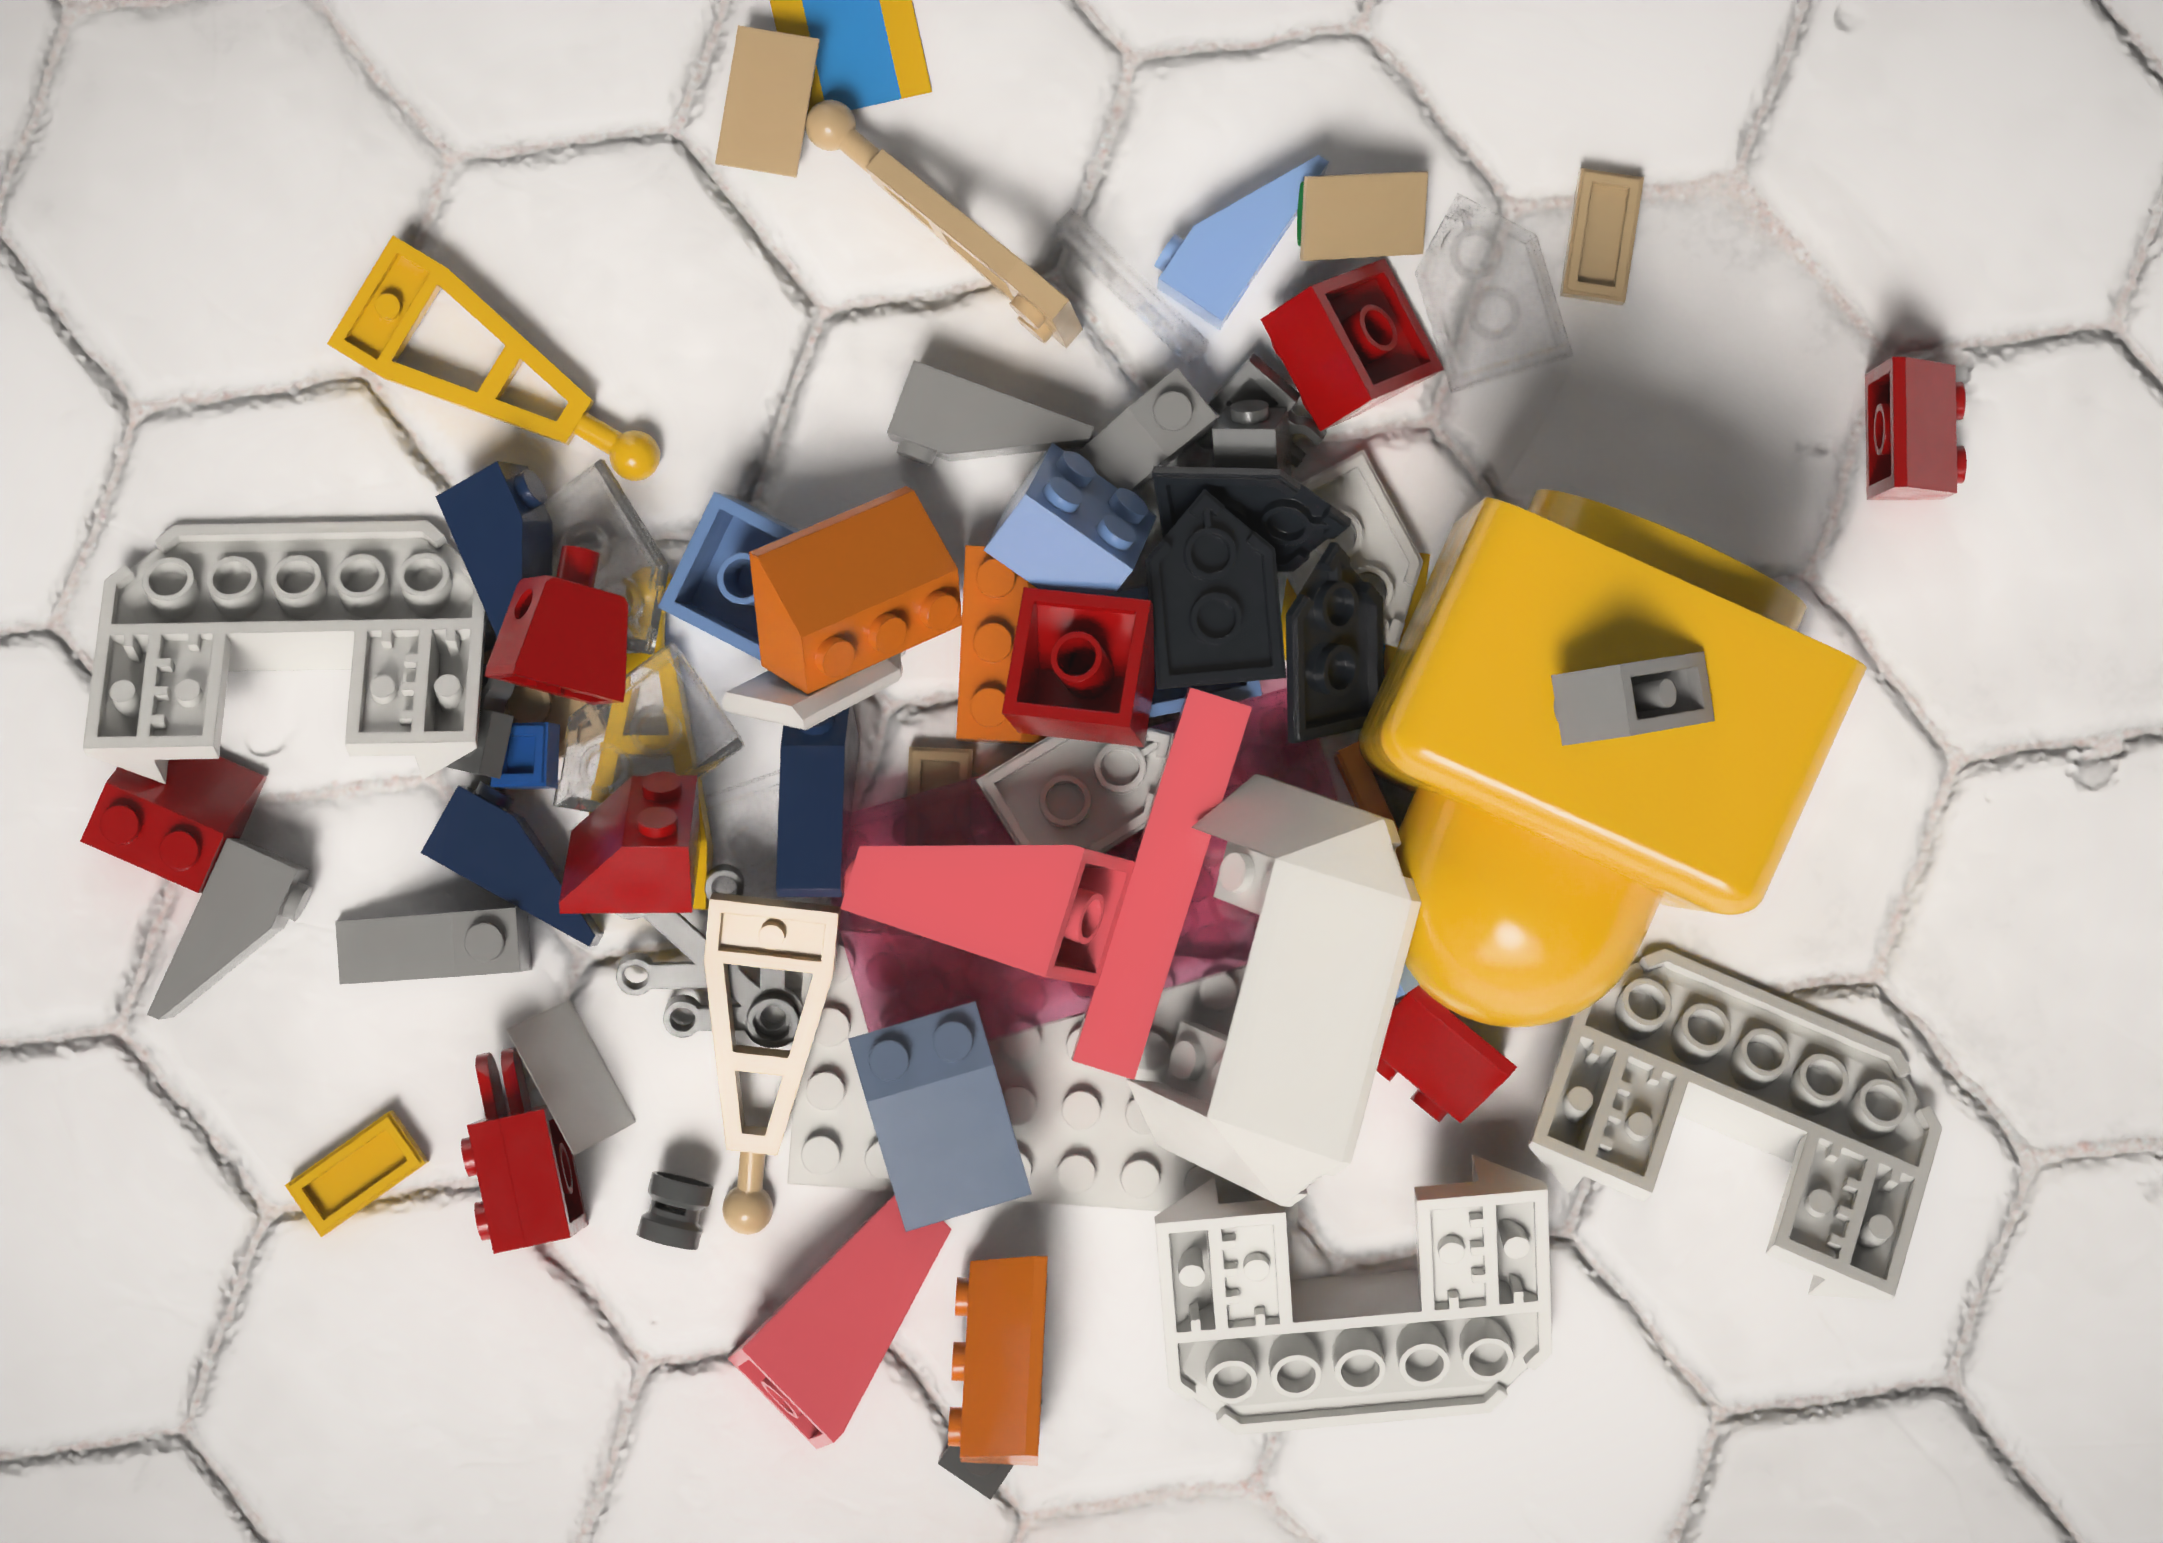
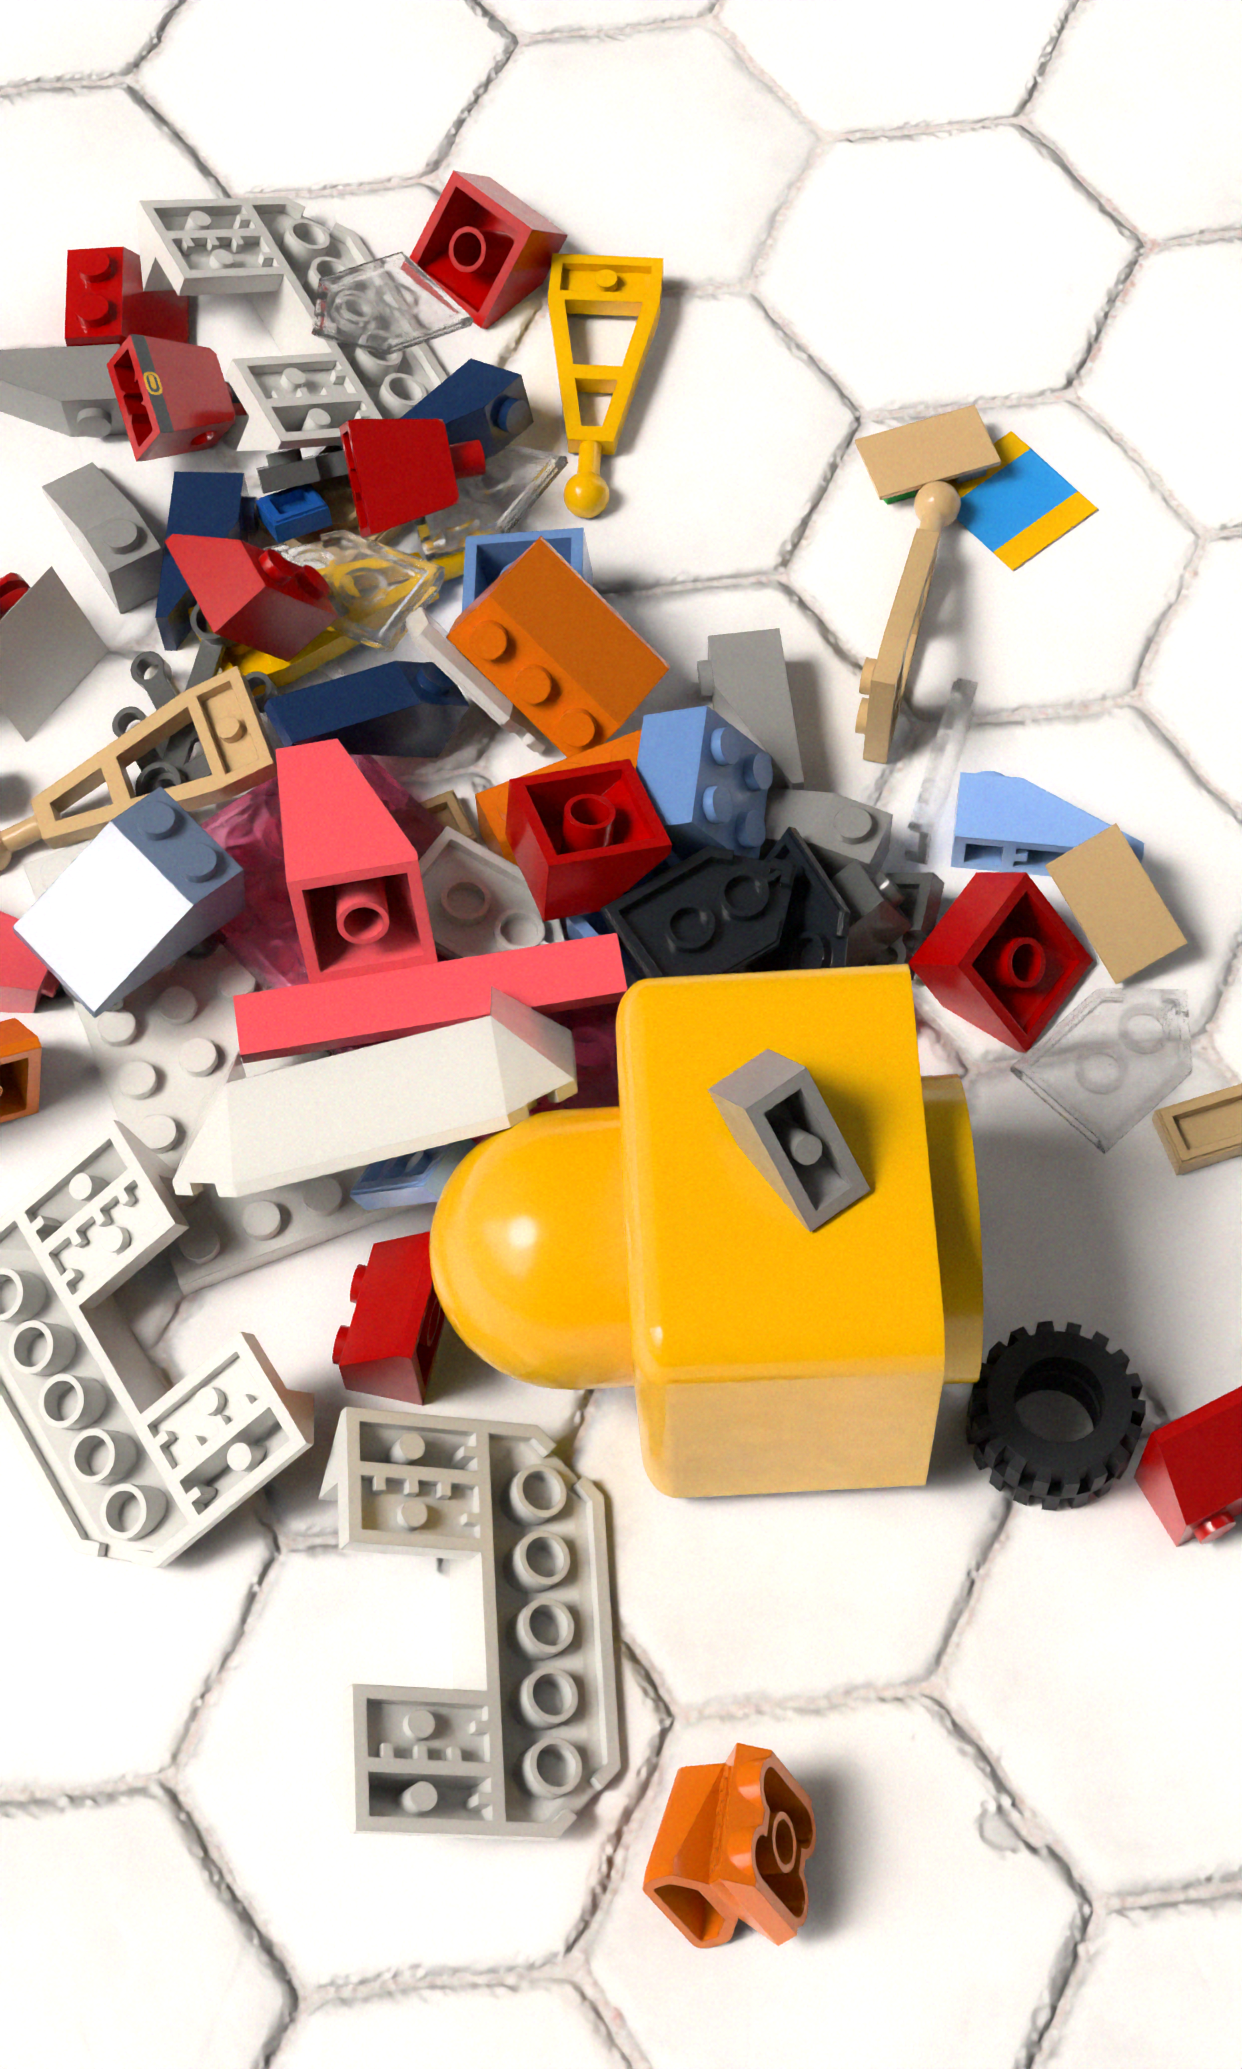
camera: 65 degrees right, 25 degrees down
none -> red torso [106,334,247,462]
none -> clear tile [311,251,474,355]
none -> red slope [404,170,568,329]
none -> orange piece [642,1743,816,1948]
none -> black tyre [966,1321,1146,1511]

